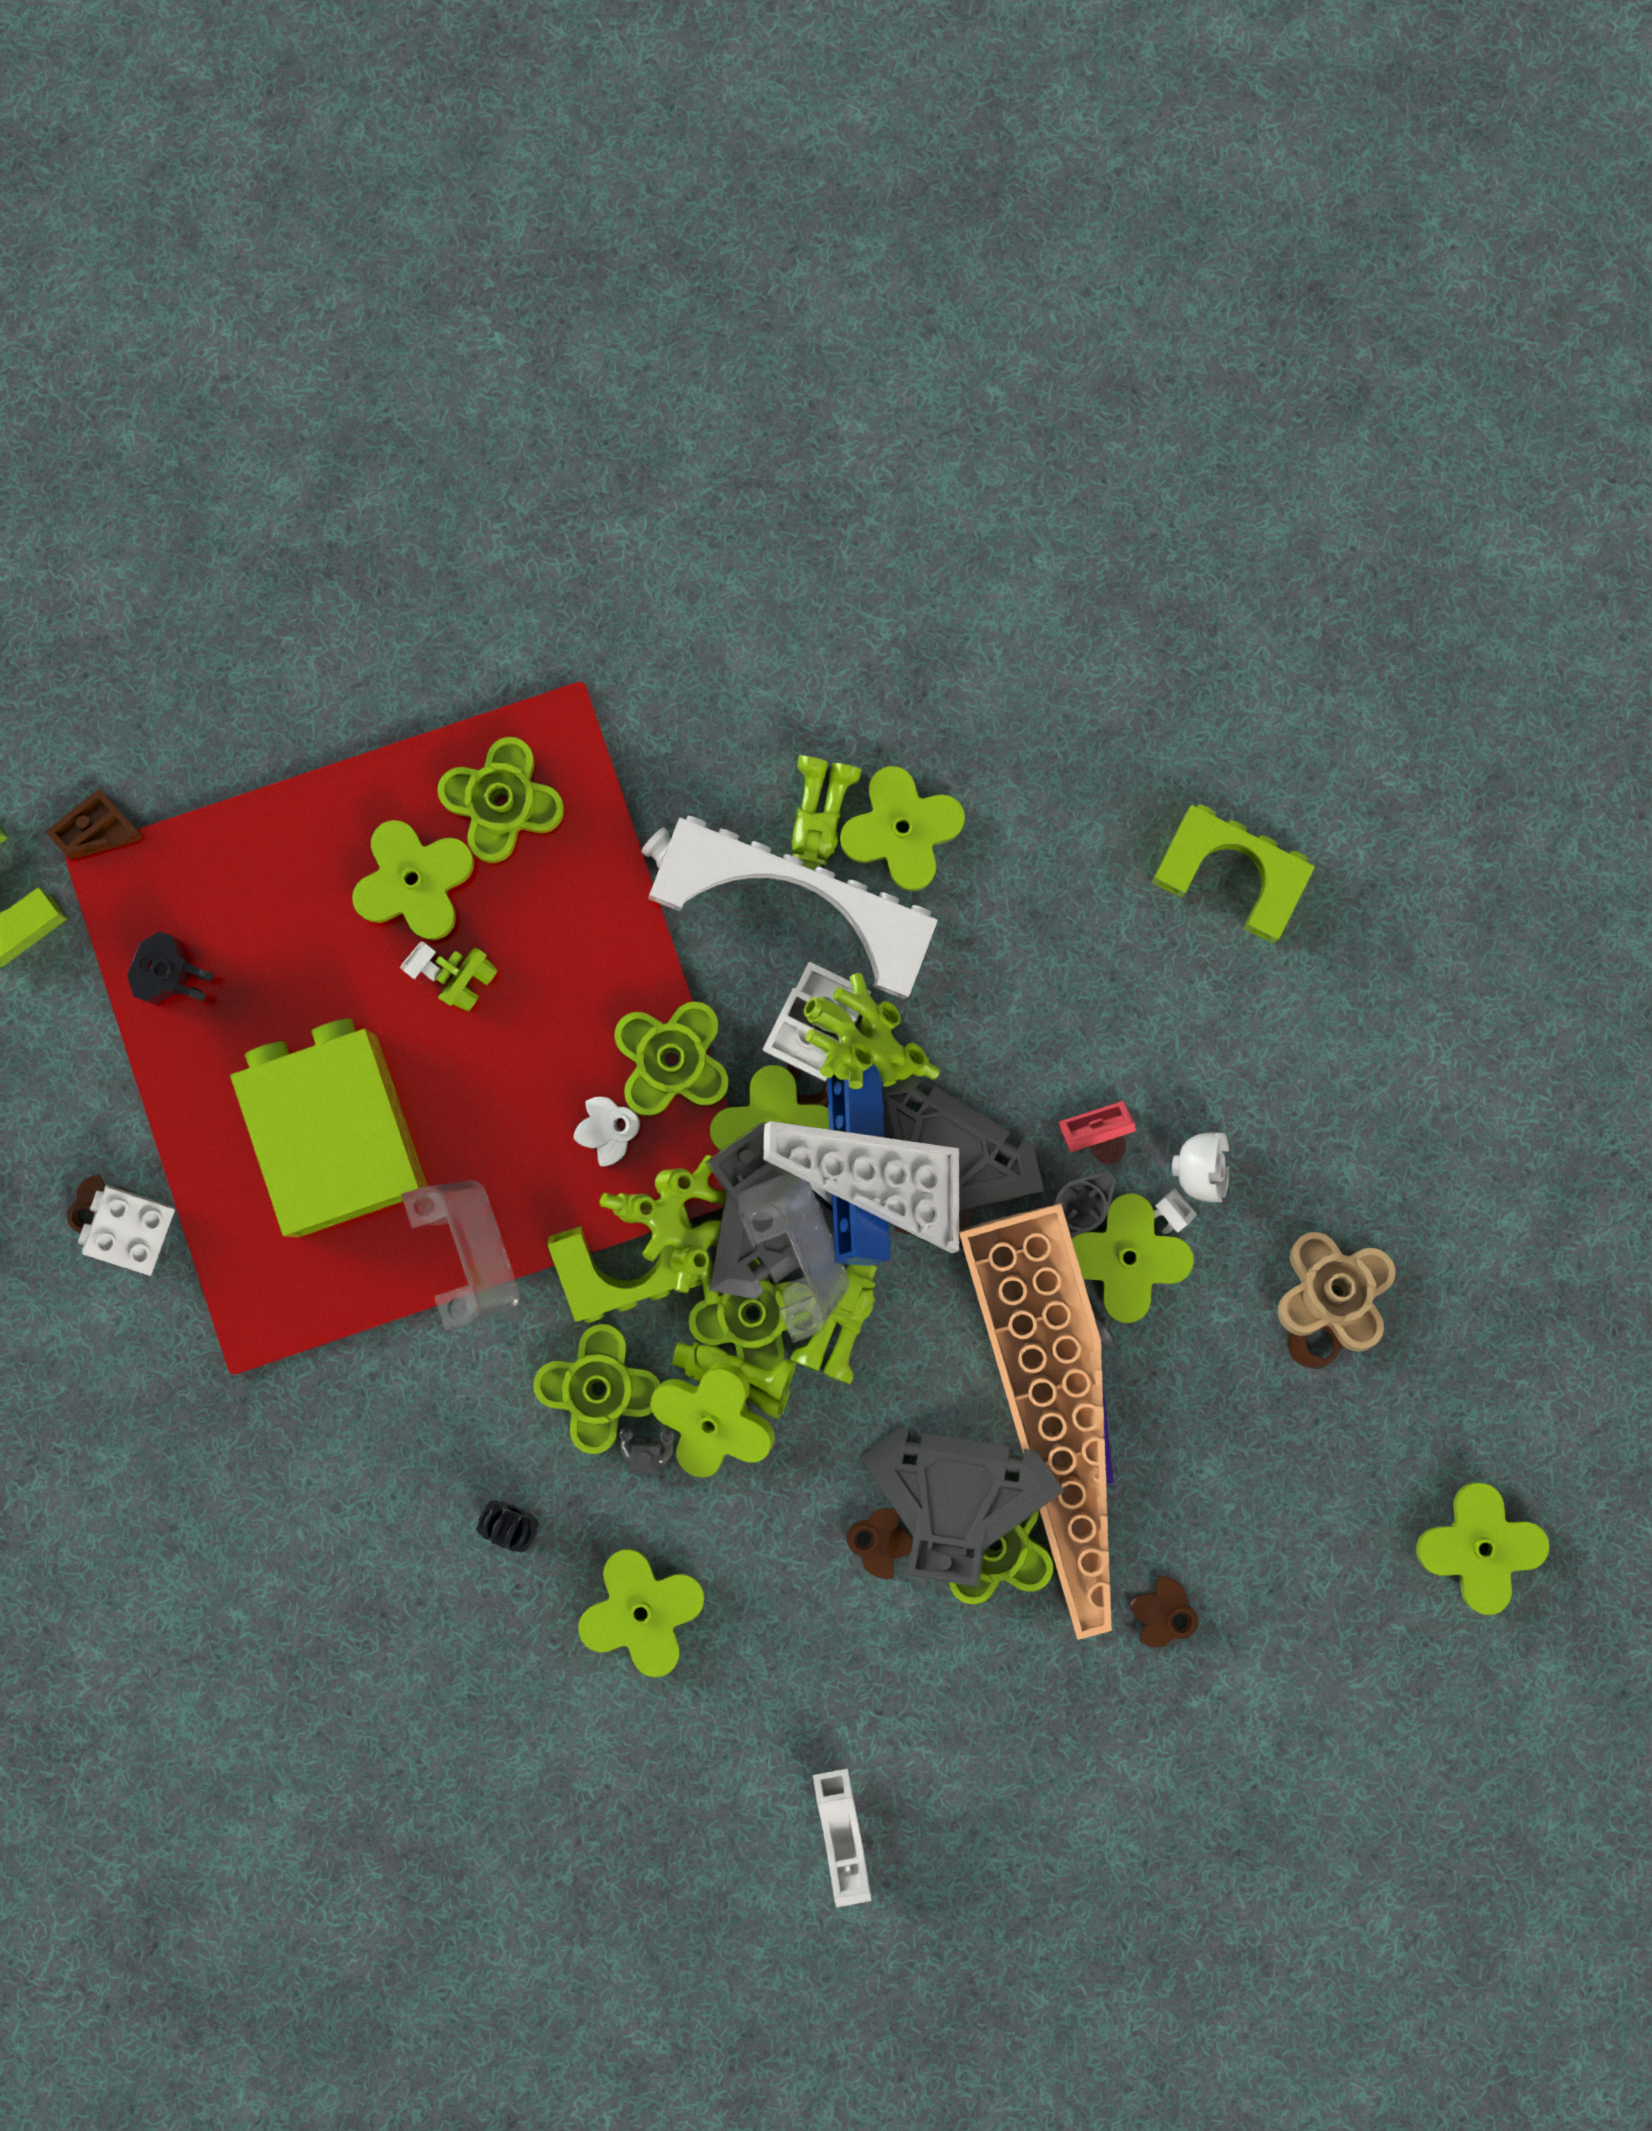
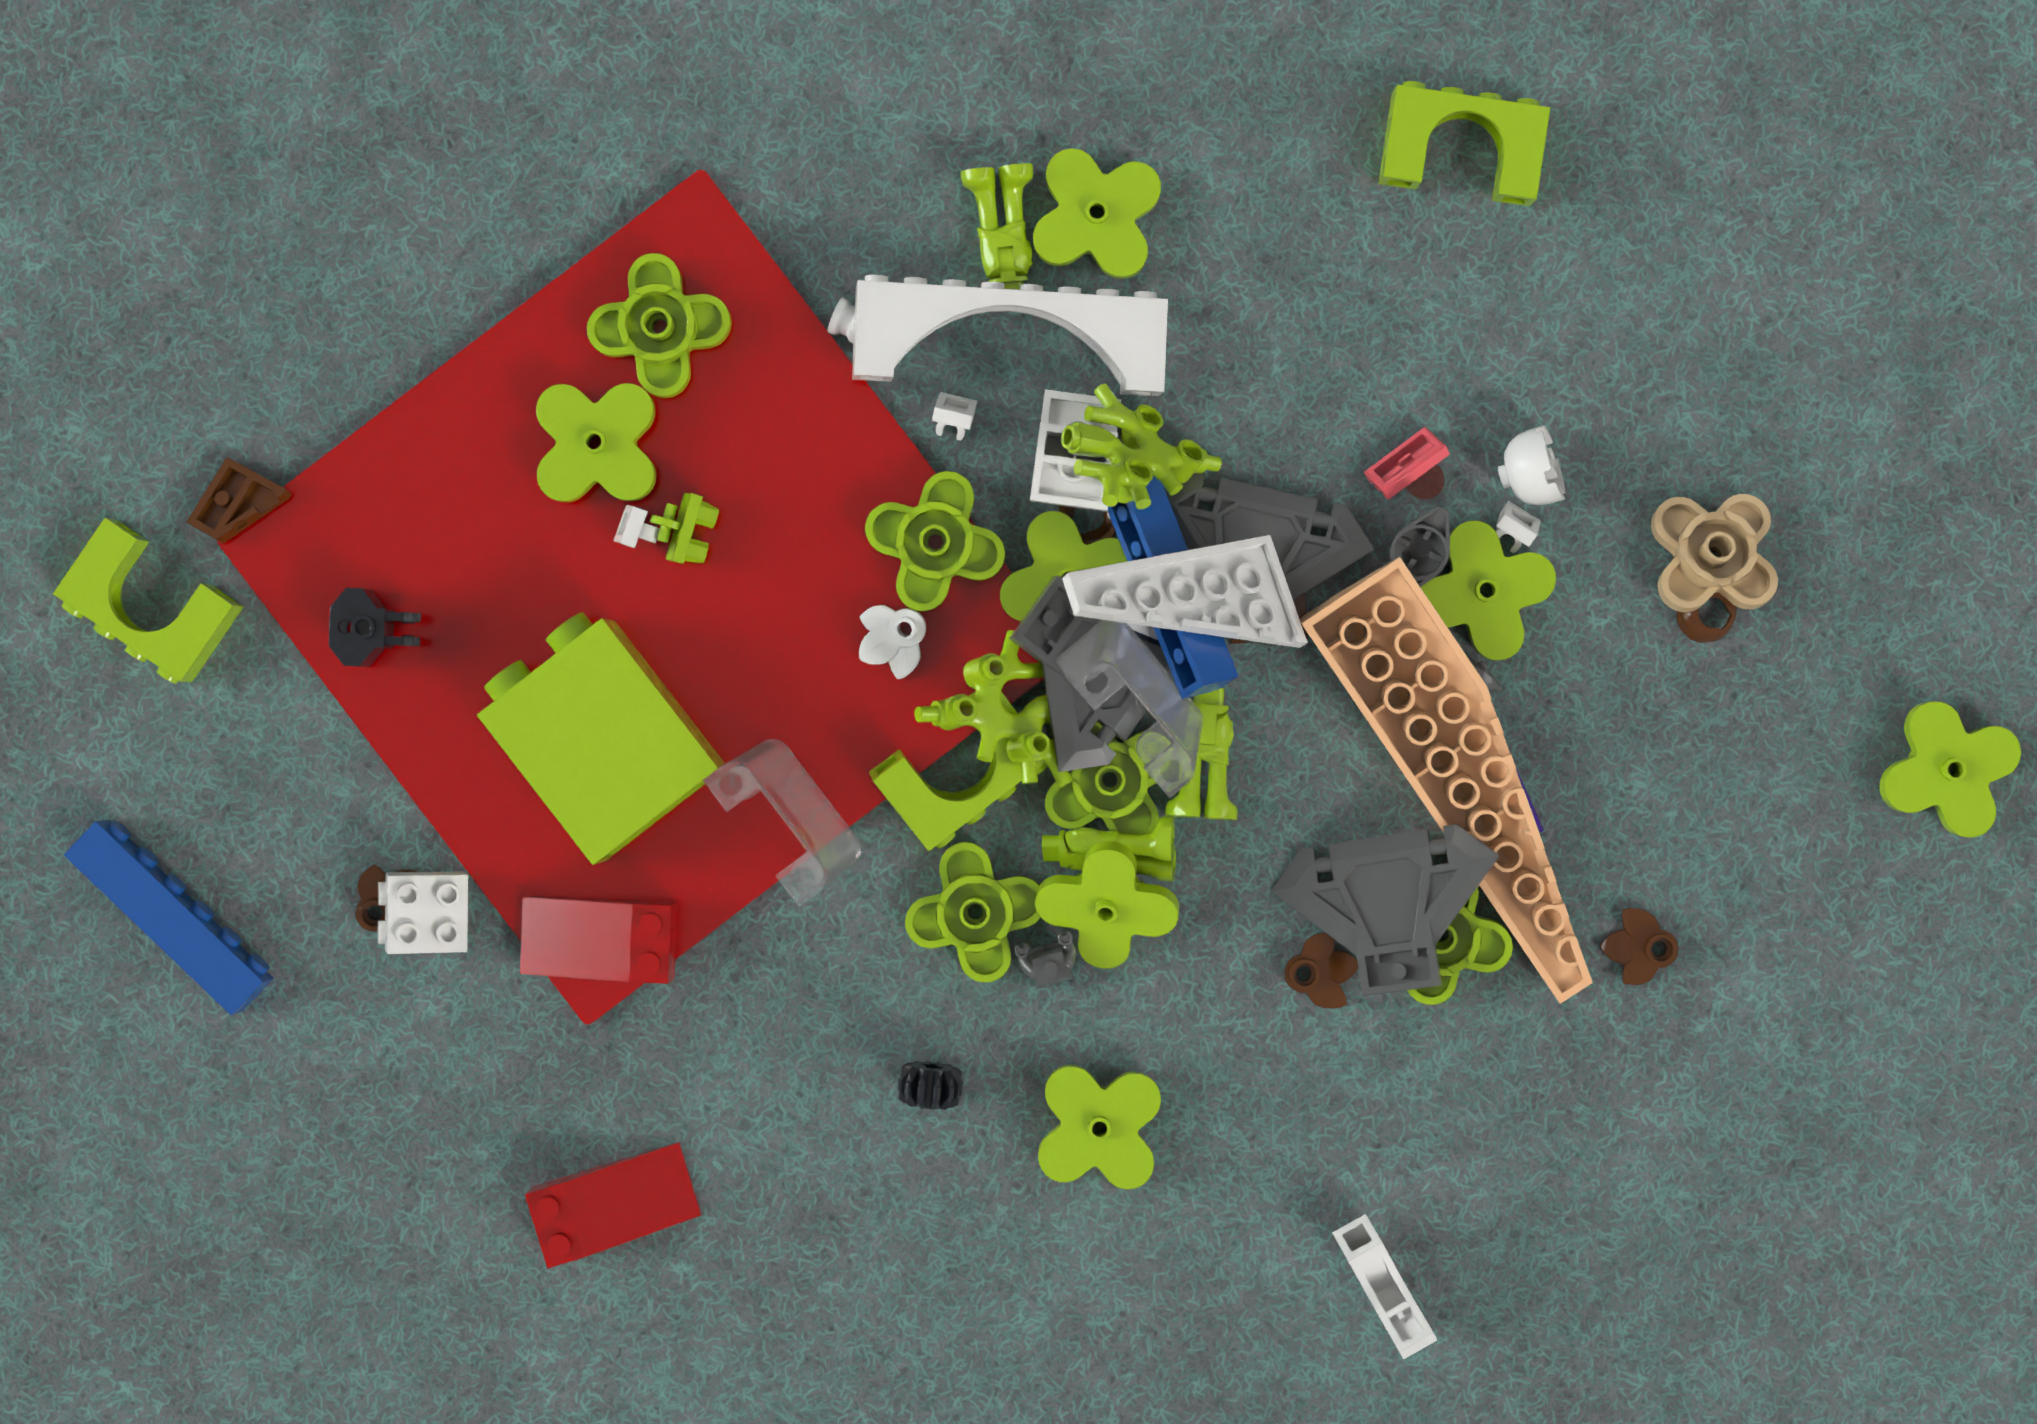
camera: 20 degrees left, 5 degrees up
none -> slope [520,896,678,984]
none -> red slope [525,1142,702,1269]
none -> white tile [932,392,977,441]

